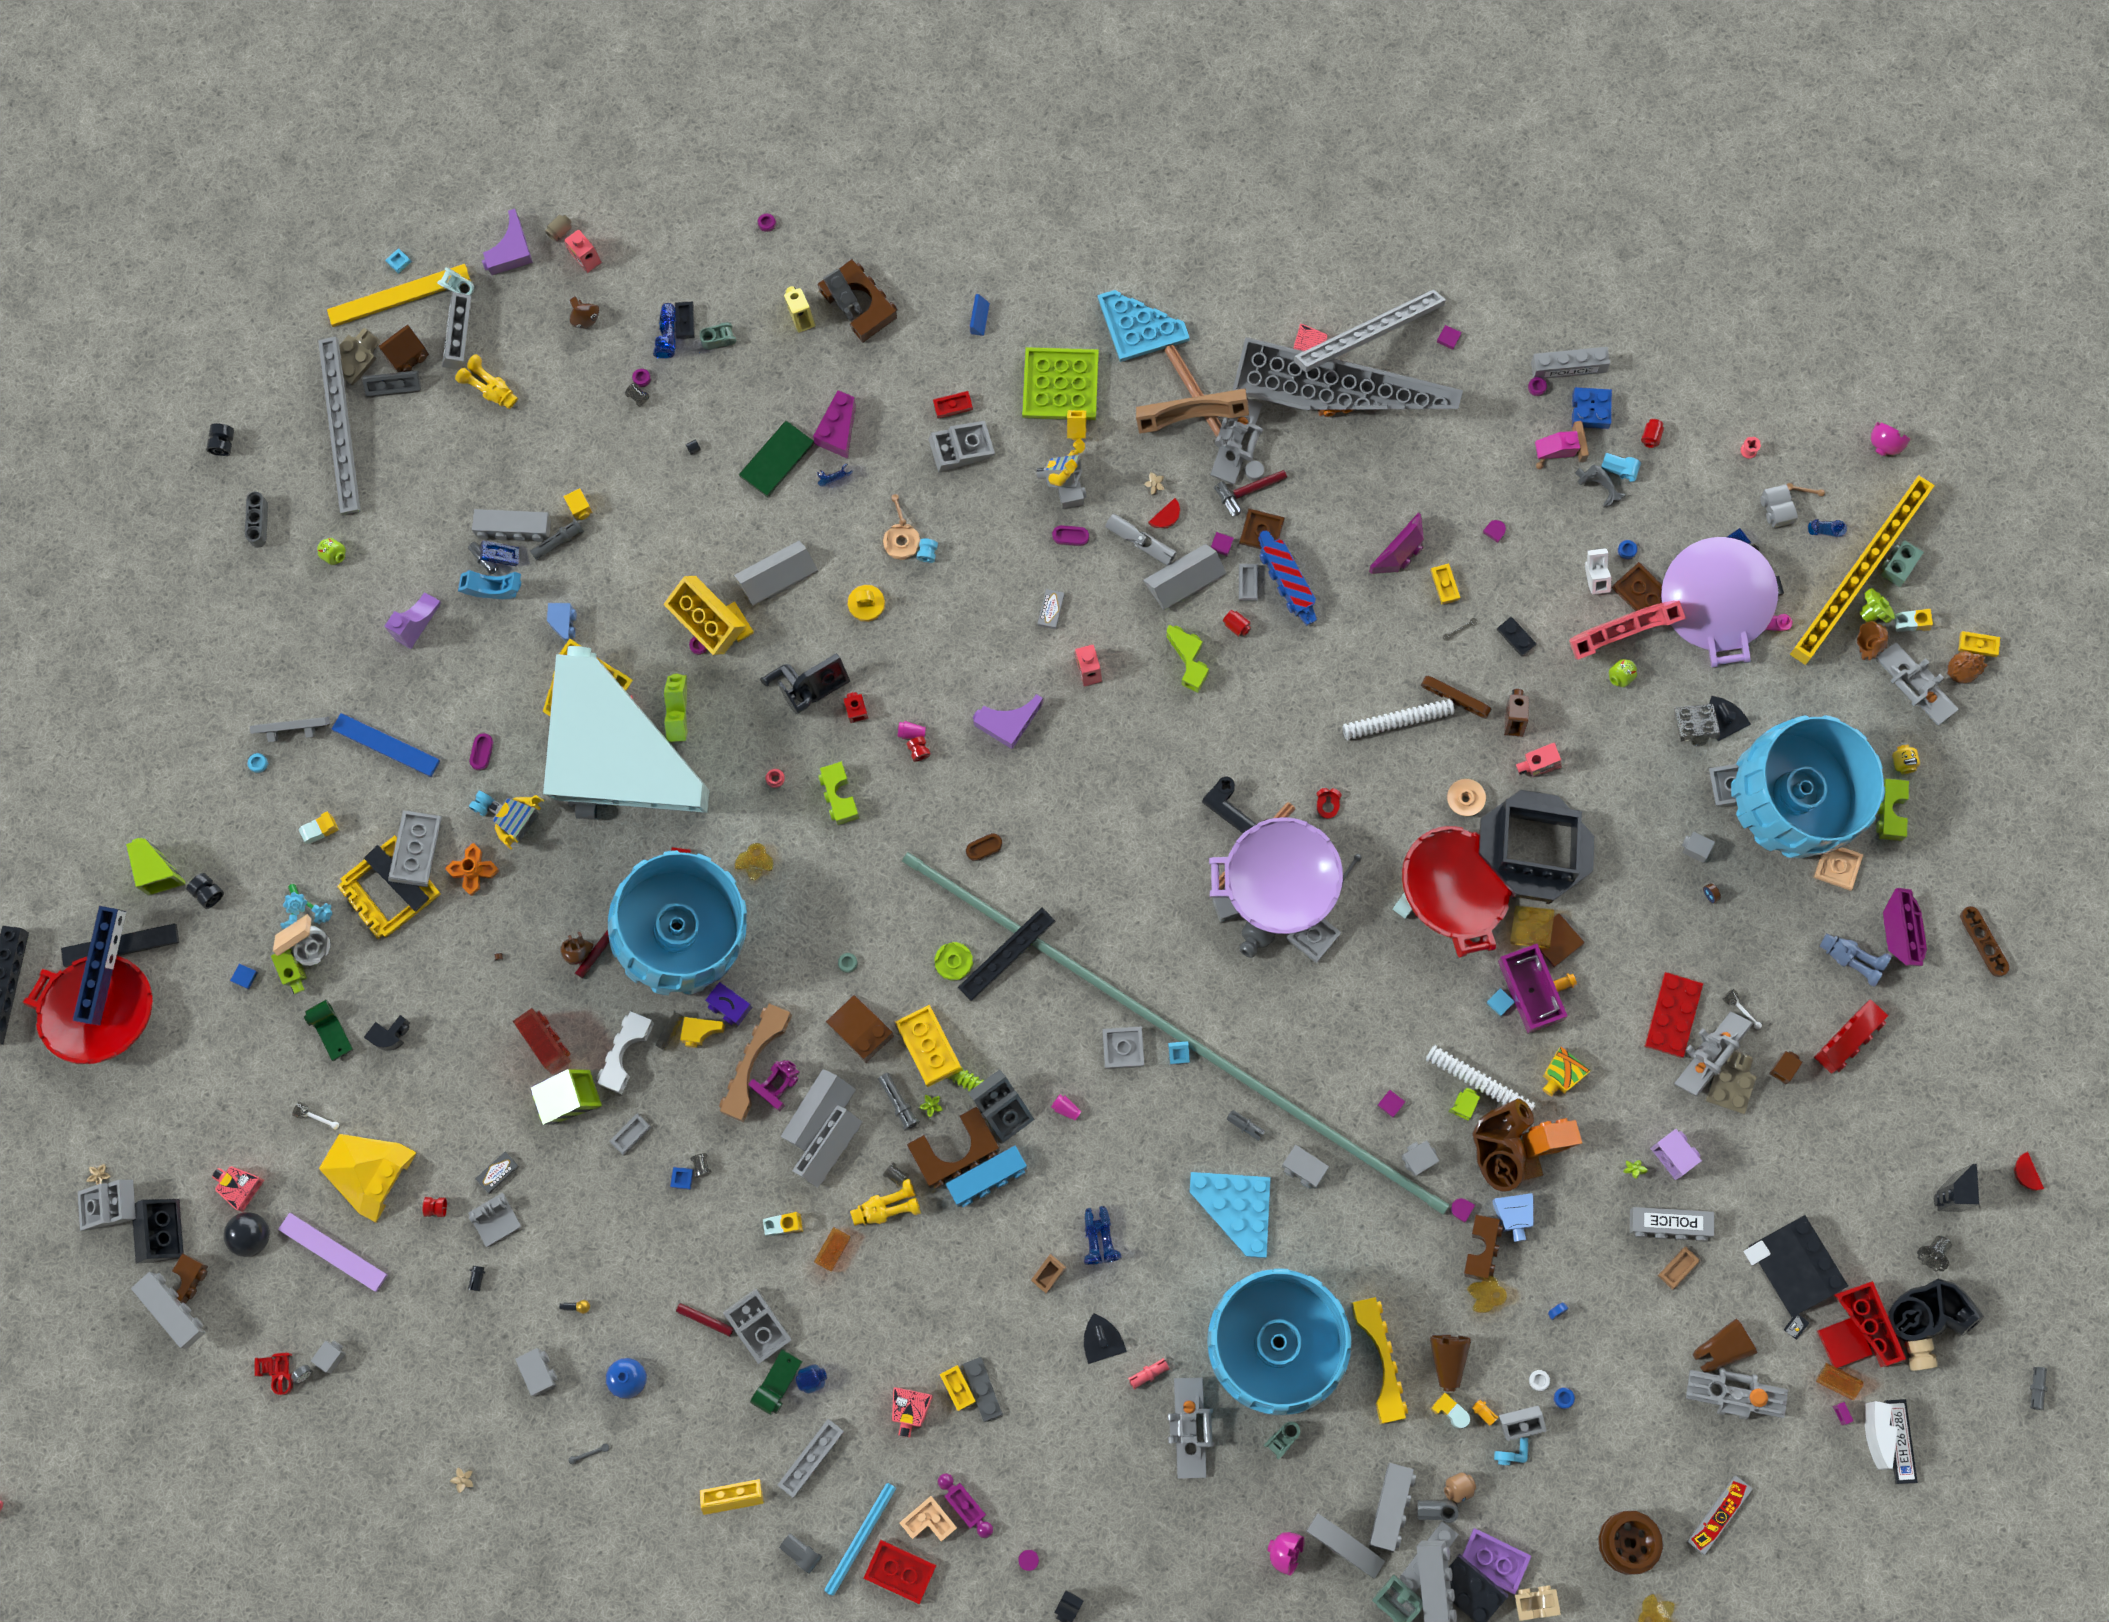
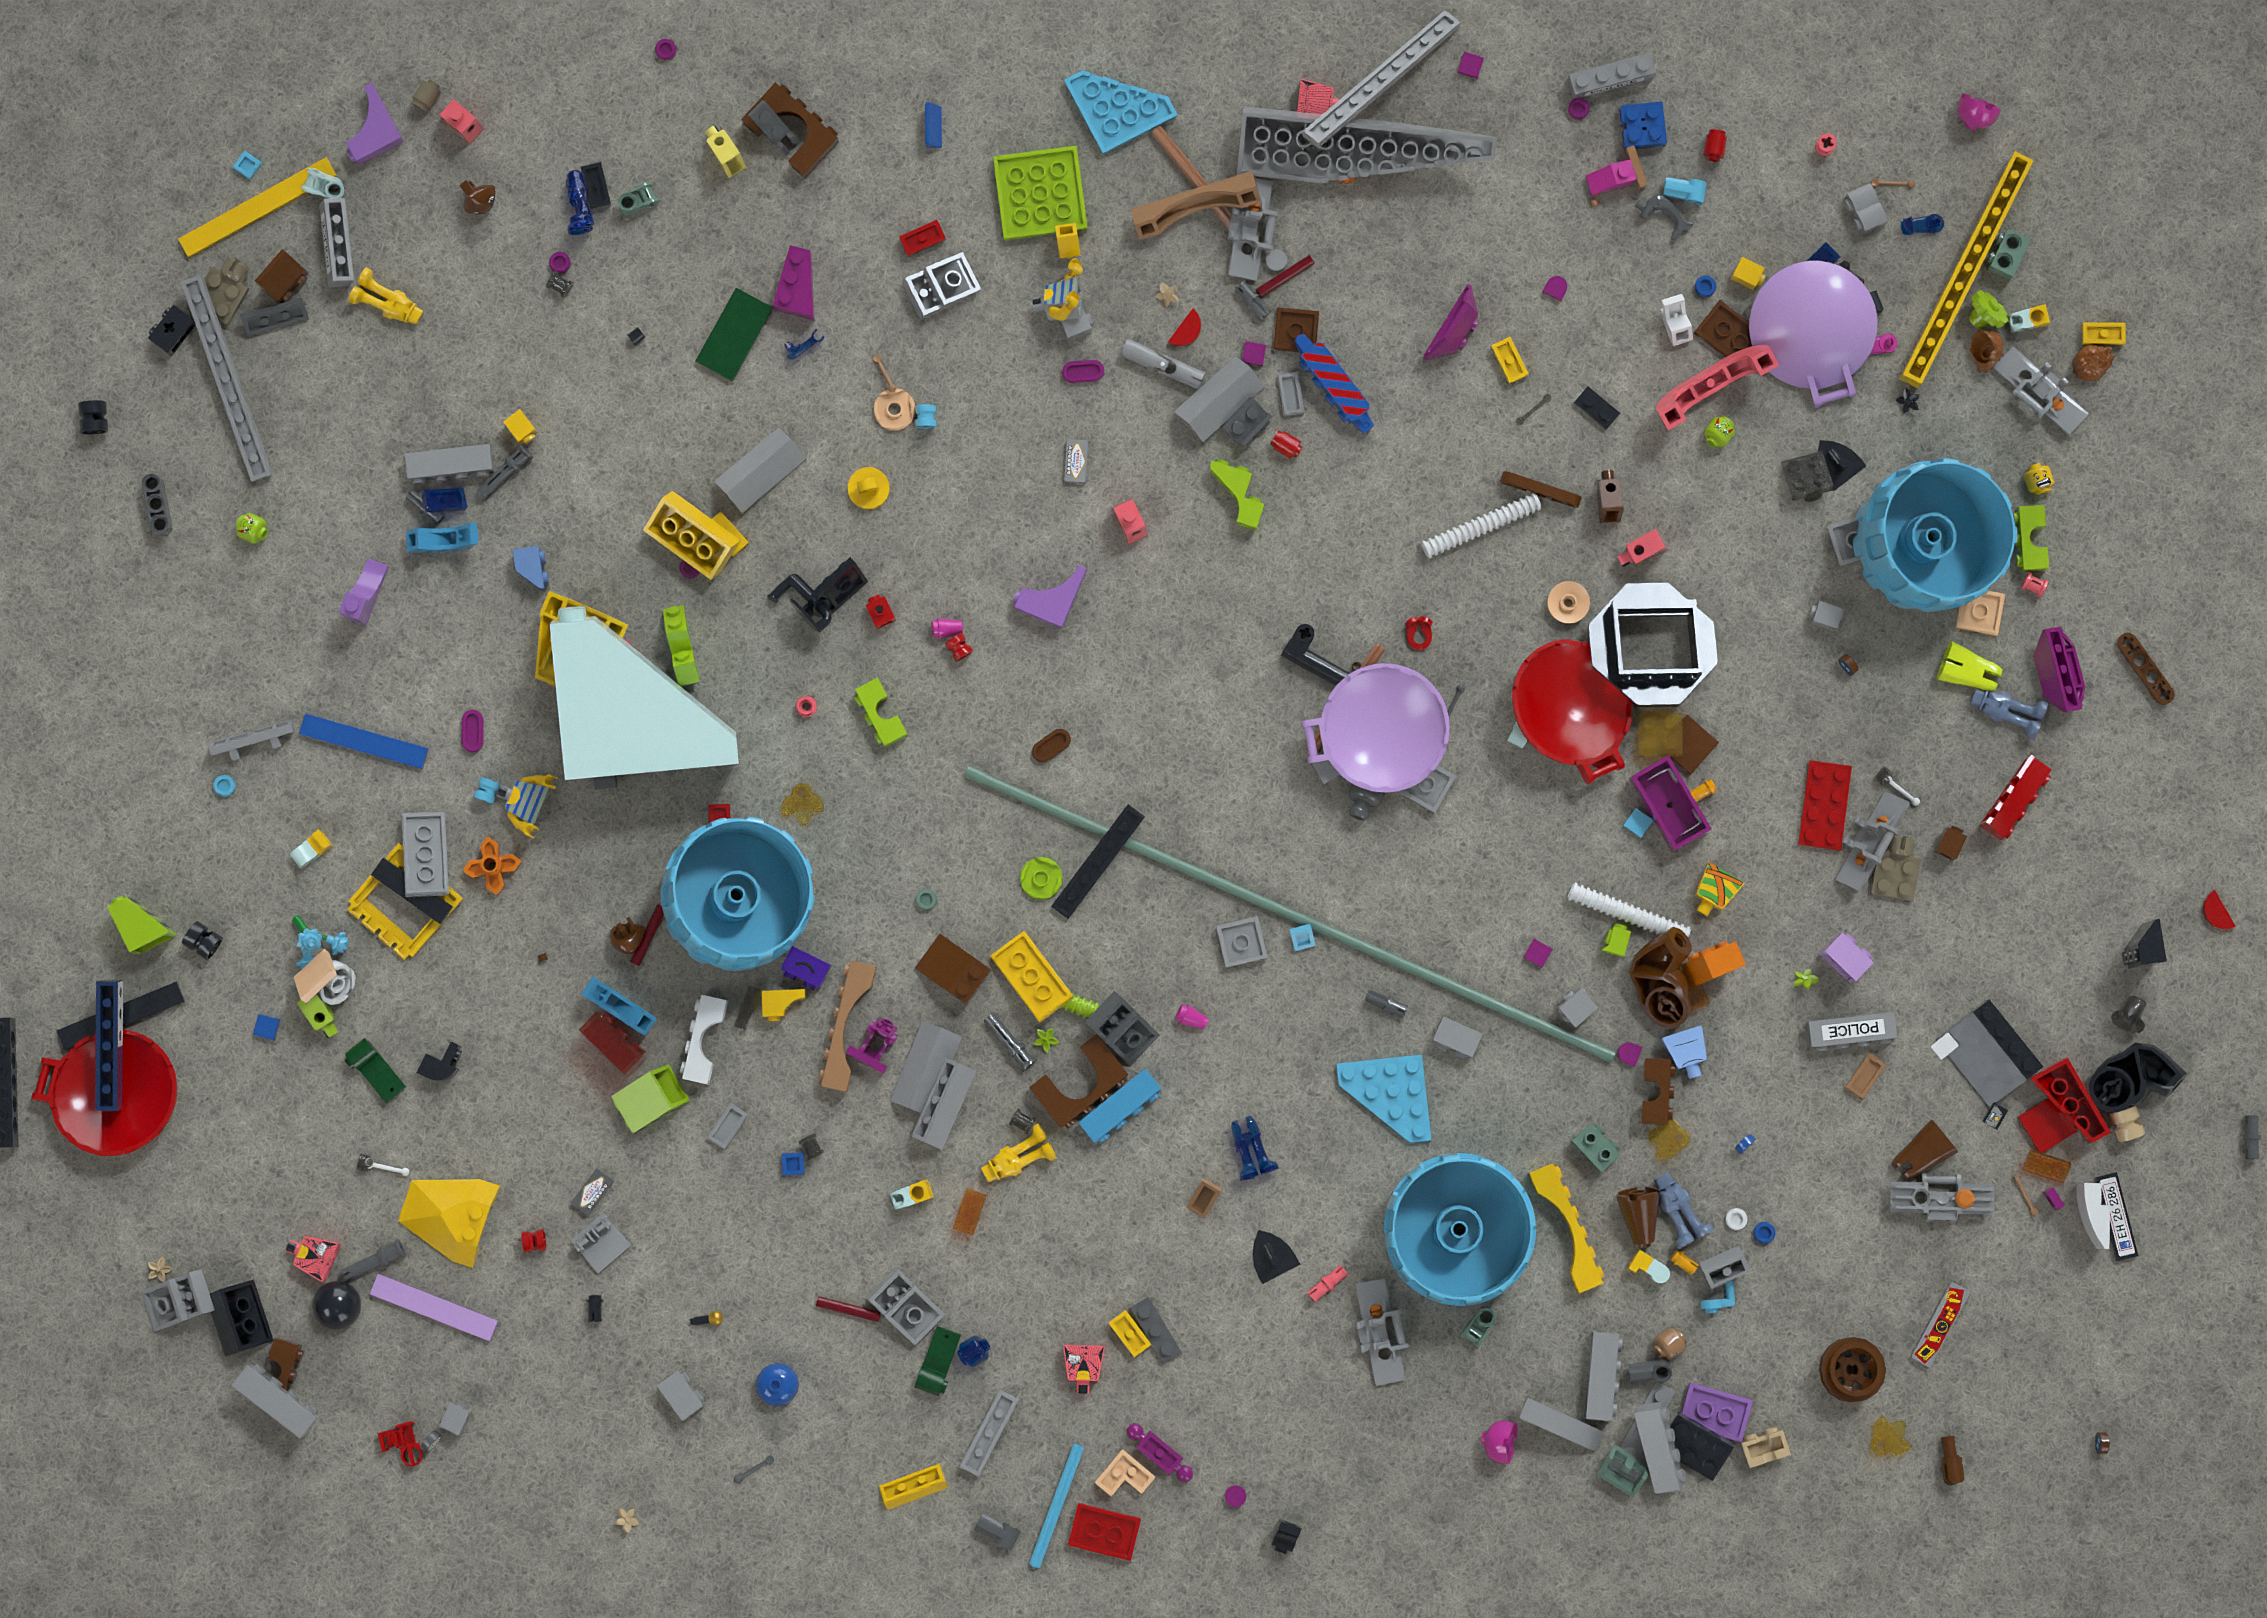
camera: 15 degrees left, 10 degrees up
none -> black brick [148,304,196,356]
none -> dark grey pin [341,1239,406,1282]
none -> dark azure arch [581,977,657,1036]
none -> dark grey bracket [1221,397,1272,447]
none -> sand green brick [1571,1123,1620,1173]
none -> sand blue piece [1654,1172,1714,1249]
none -> yellow brick [1731,257,1766,290]
none -> black plant [1896,388,1920,413]
none -> neon yellow piece [1936,641,2003,691]
none -> medium nougat hinge [2013,1175,2038,1216]
none -> coral bush [2021,572,2049,598]

